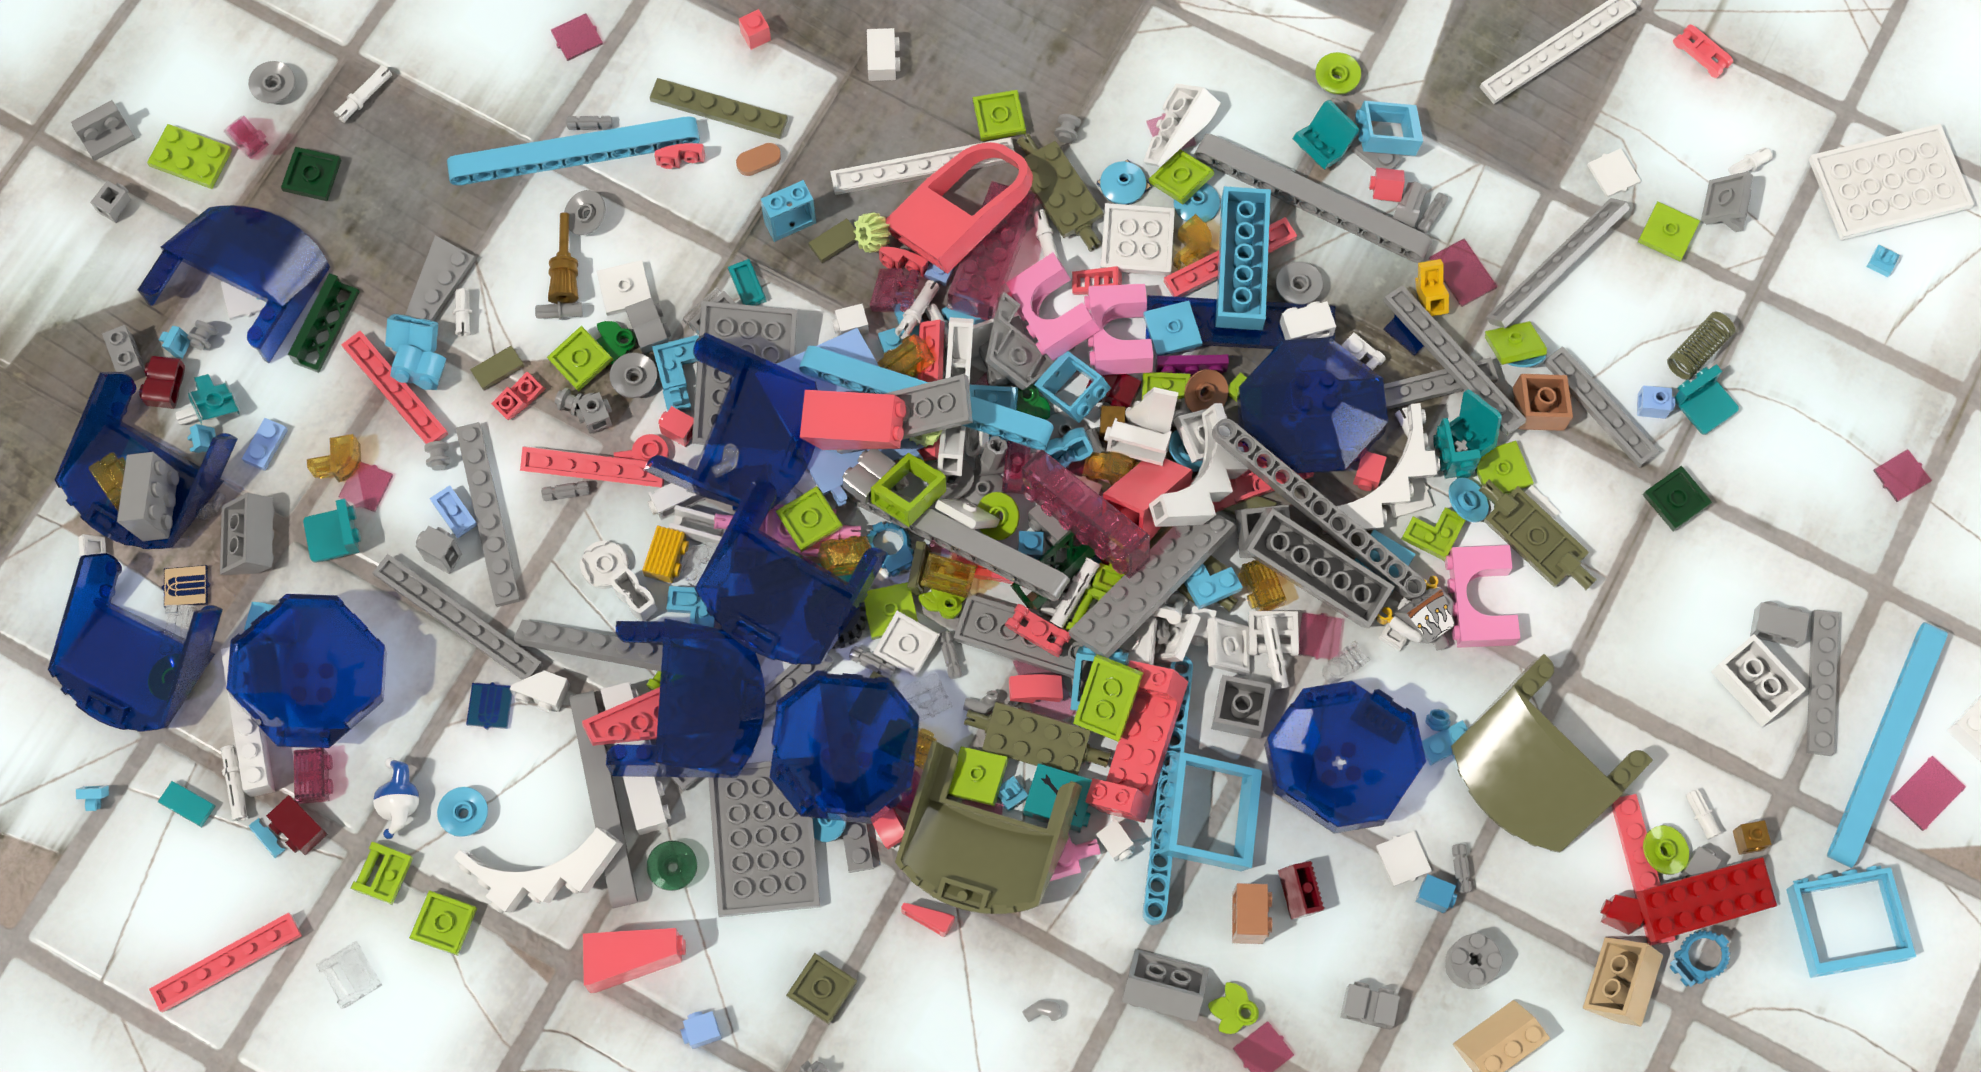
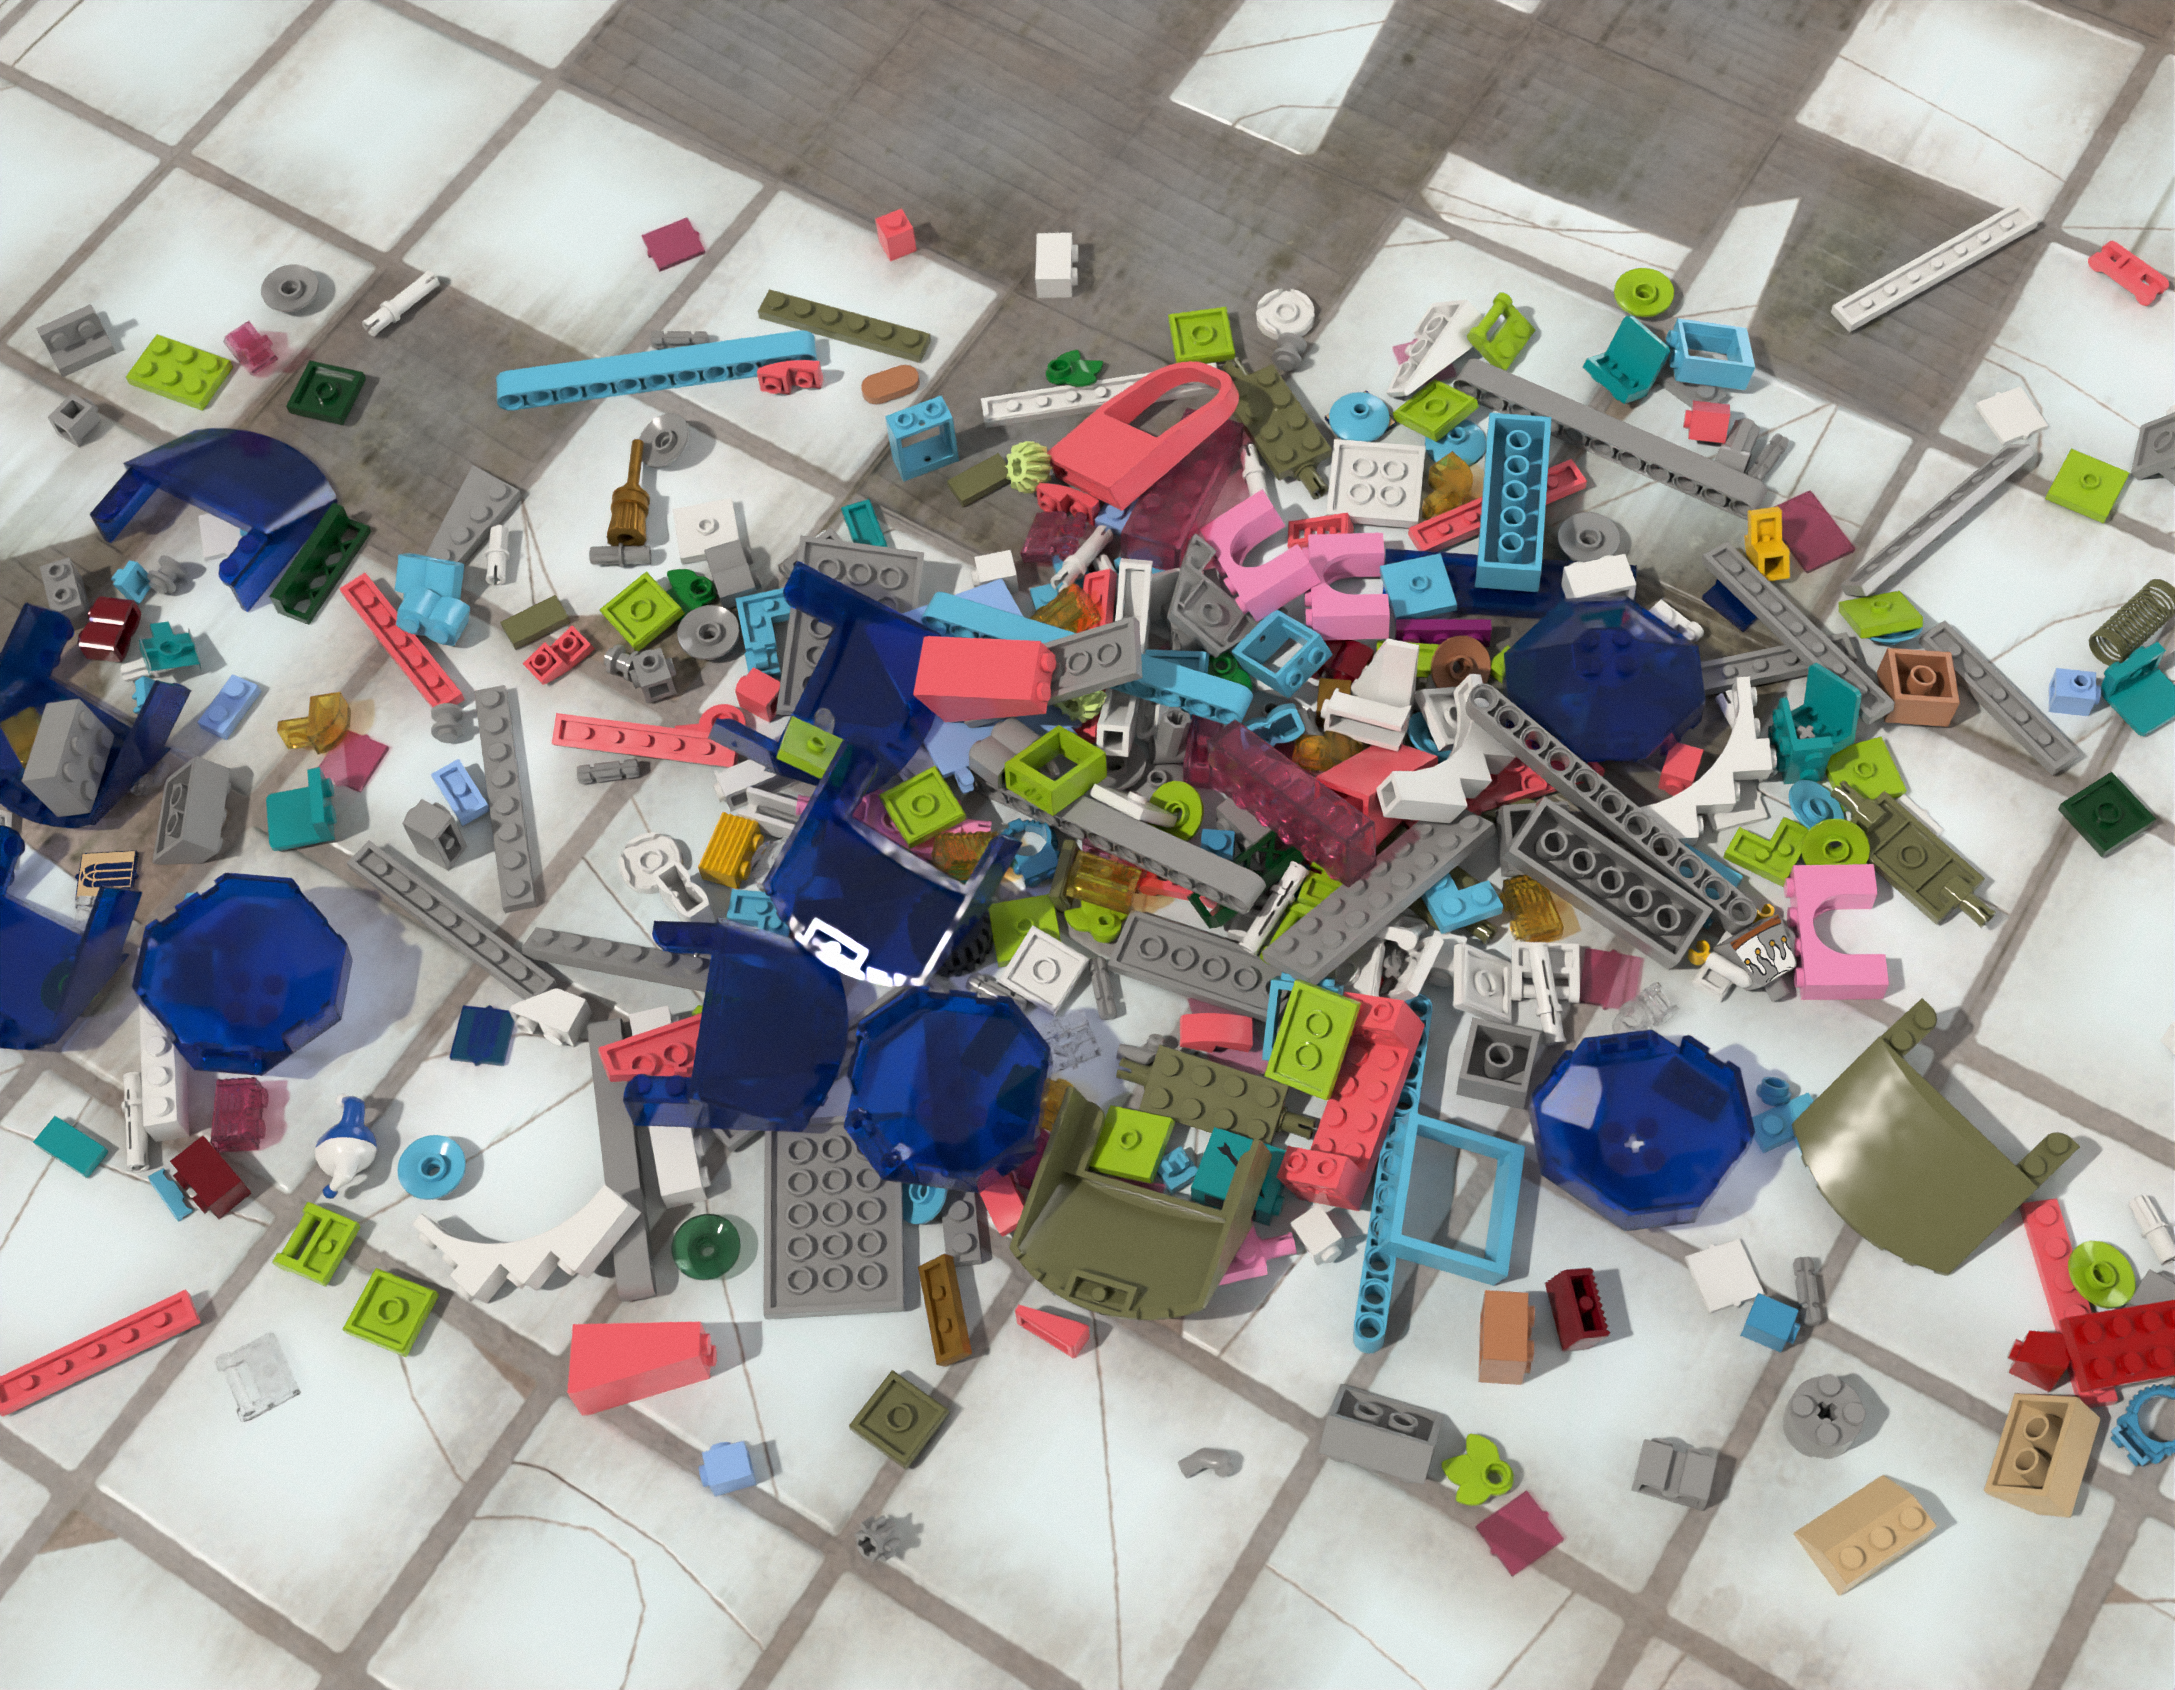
camera: 10 degrees right, 10 degrees down
coral plate [1005,604,1071,657] -> none
none -> lime plate [776,716,851,785]
none -> pearl gold plate [918,1254,972,1367]
none -> green plate [1045,350,1103,387]
none -> white tile [1256,289,1315,340]
none -> lime plate [1467,292,1536,371]
none -> lime dish [1802,819,1870,865]

